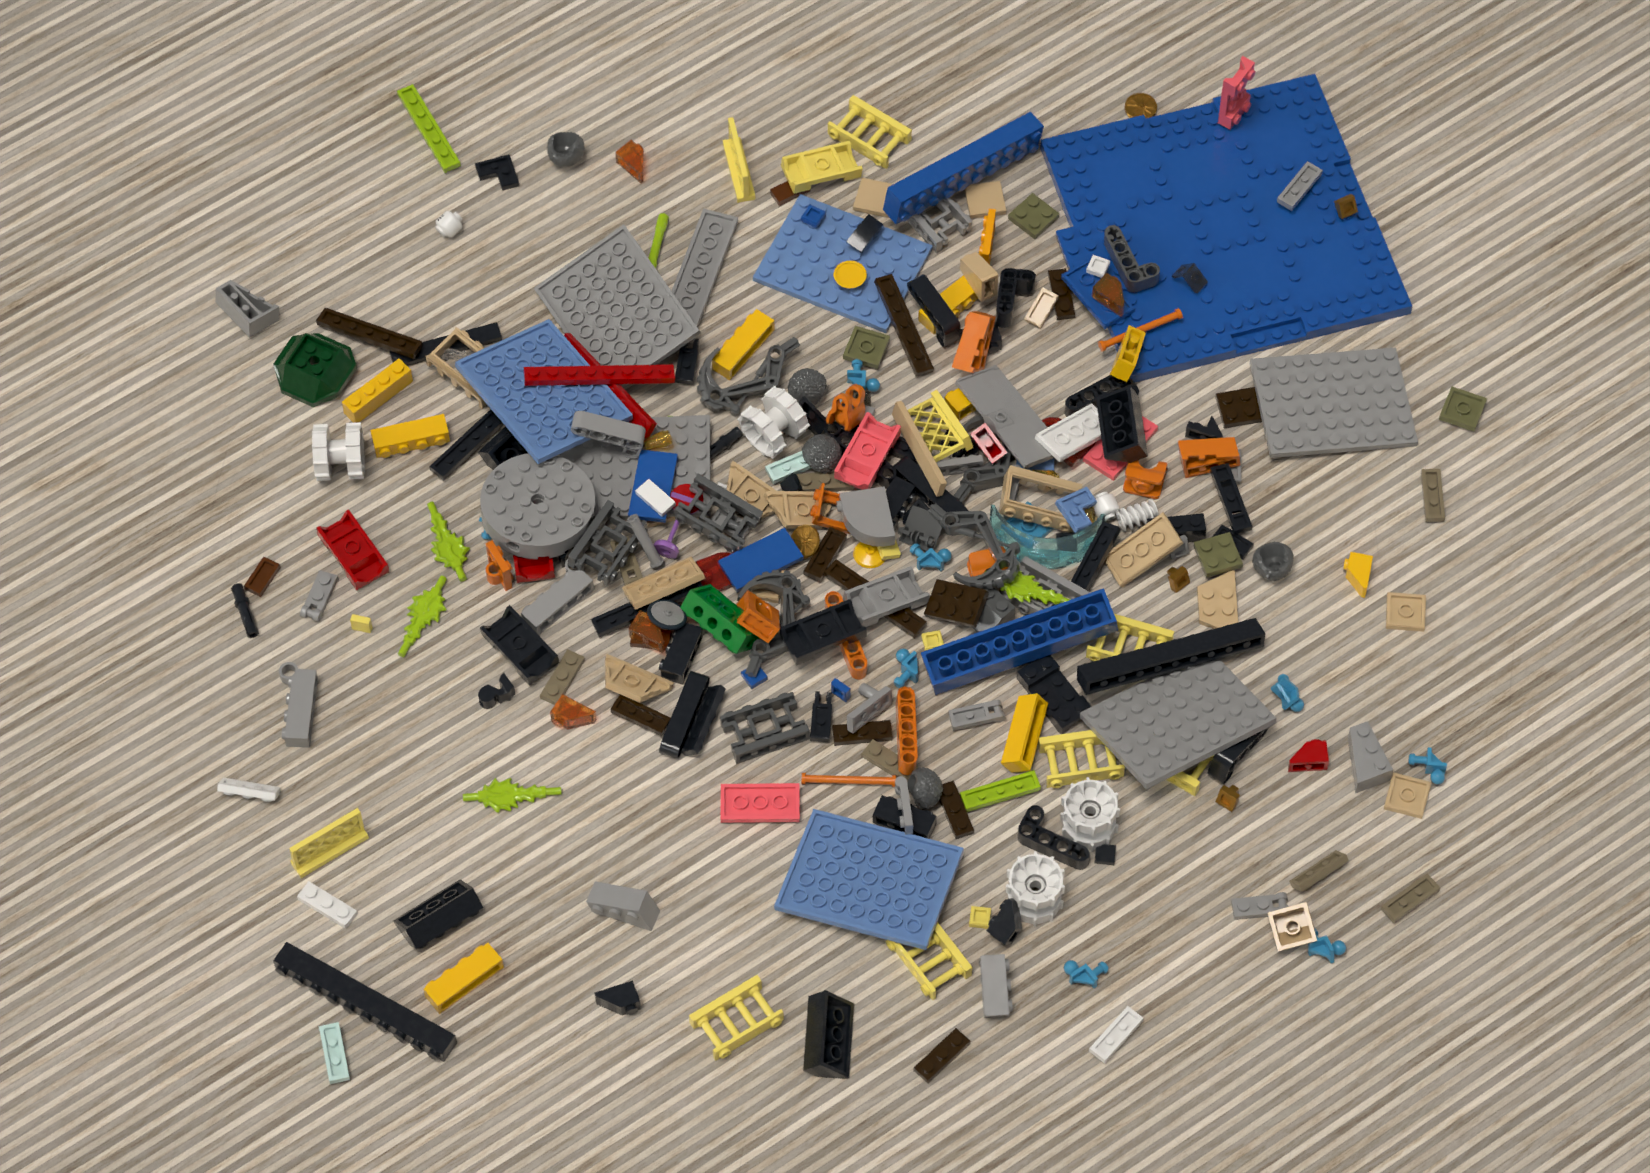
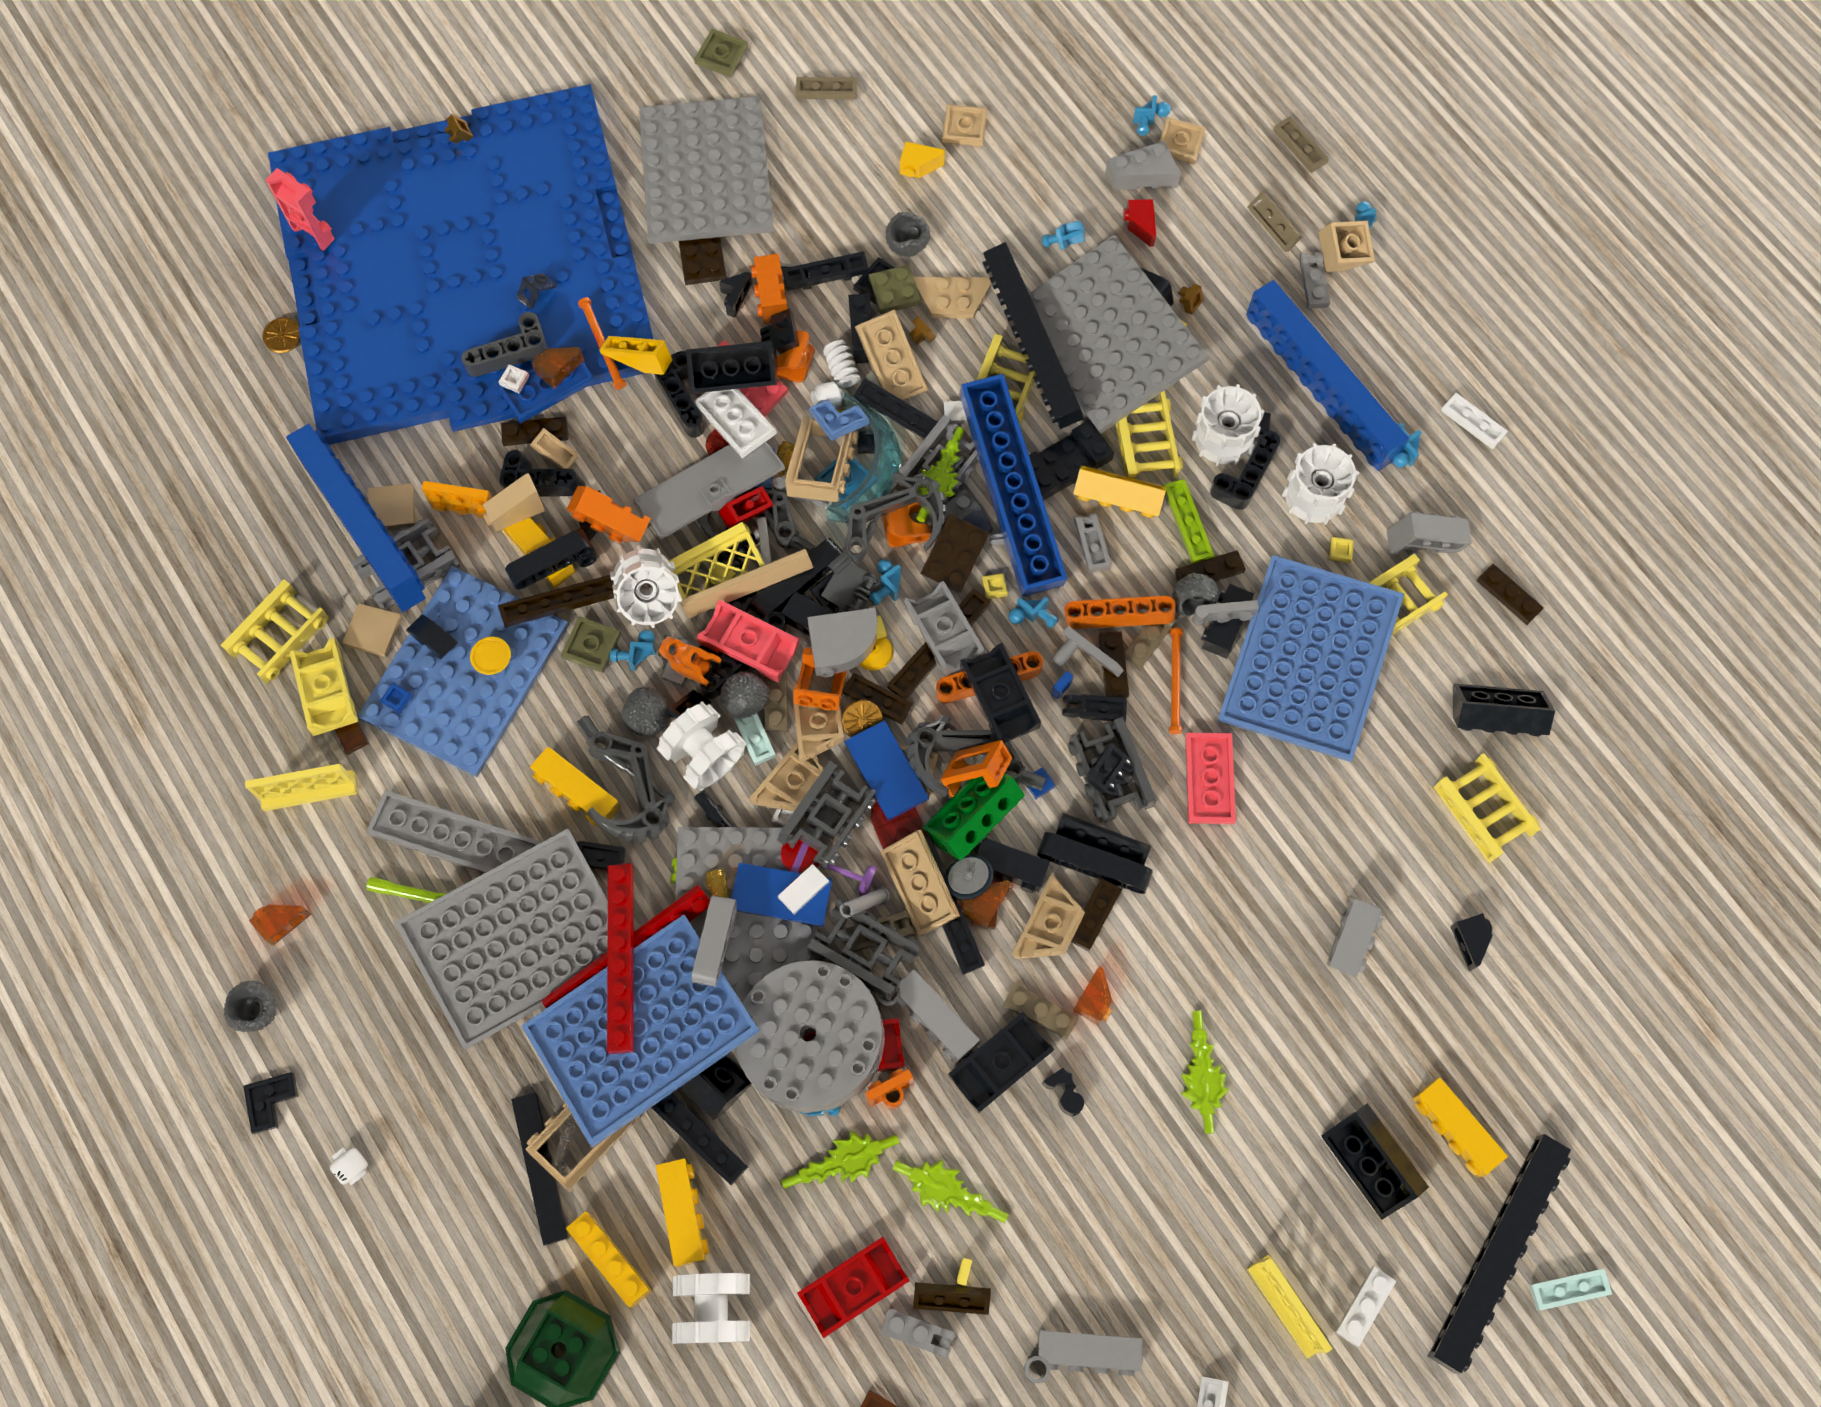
camera: 90 degrees left, 10 degrees up
dark brown plate [316,307,423,359] -> none
lime plate [397,84,461,173] -> none
black tile [780,473,803,491] -> none
yellow slope [944,388,976,421] -> none
black slope [986,898,1022,945] -> none
olive plate [1008,193,1060,239] -> none
light grey plate [1277,161,1323,211] -> none
none -> white piece [610,546,682,628]
none -> black hinge [760,308,799,353]
none -> dark brown plate [913,1282,991,1315]
none -> black plate [1084,742,1135,795]
none -> blue brick [1246,280,1409,471]

